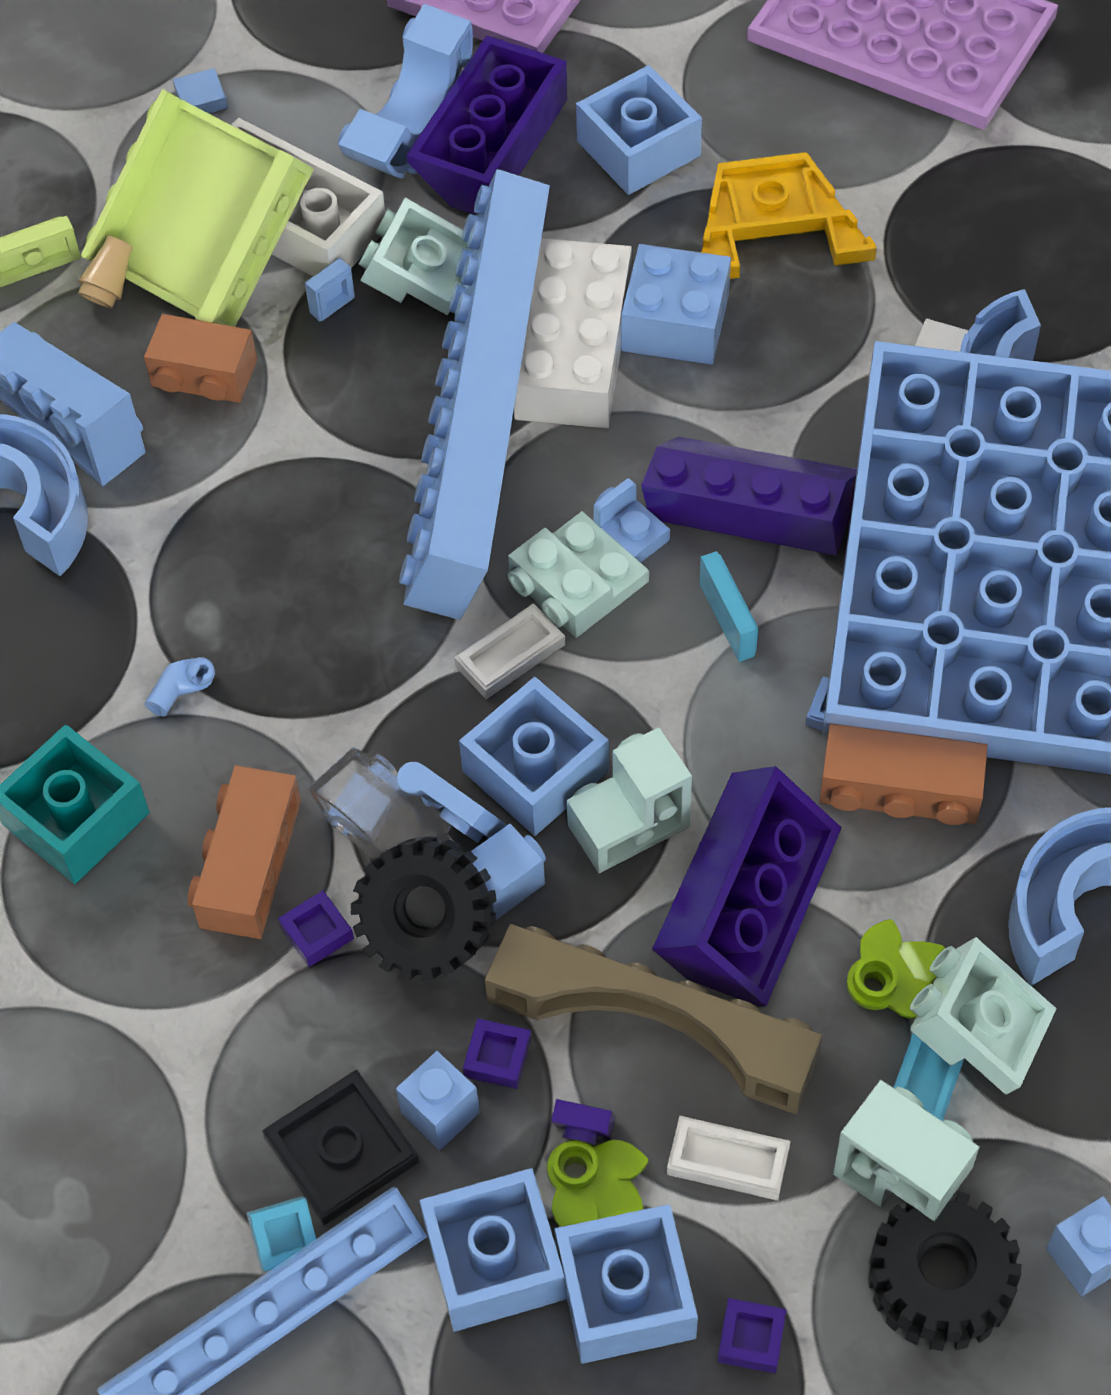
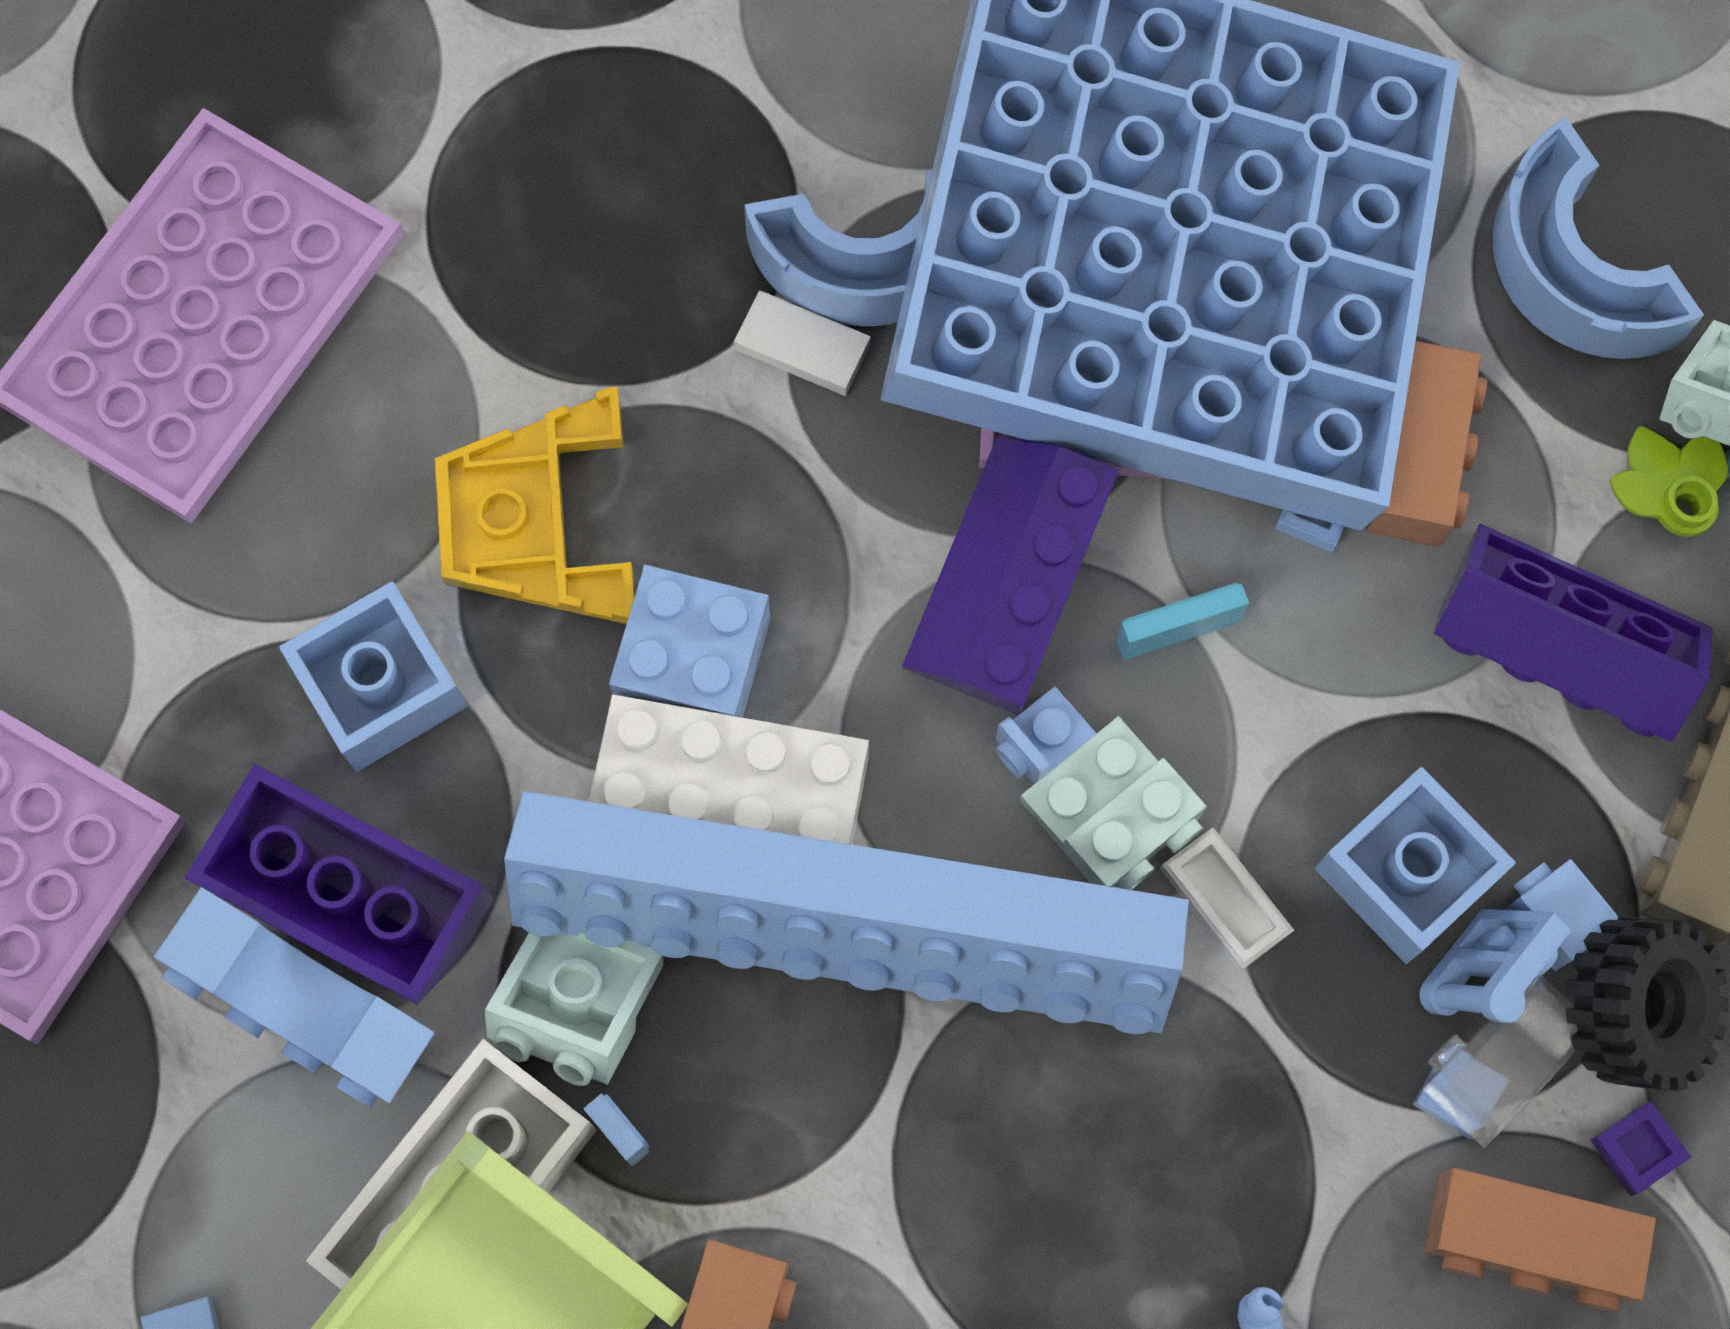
camera: 90 degrees left, 15 degrees up
light aqua brick [567,727,692,873] -> none

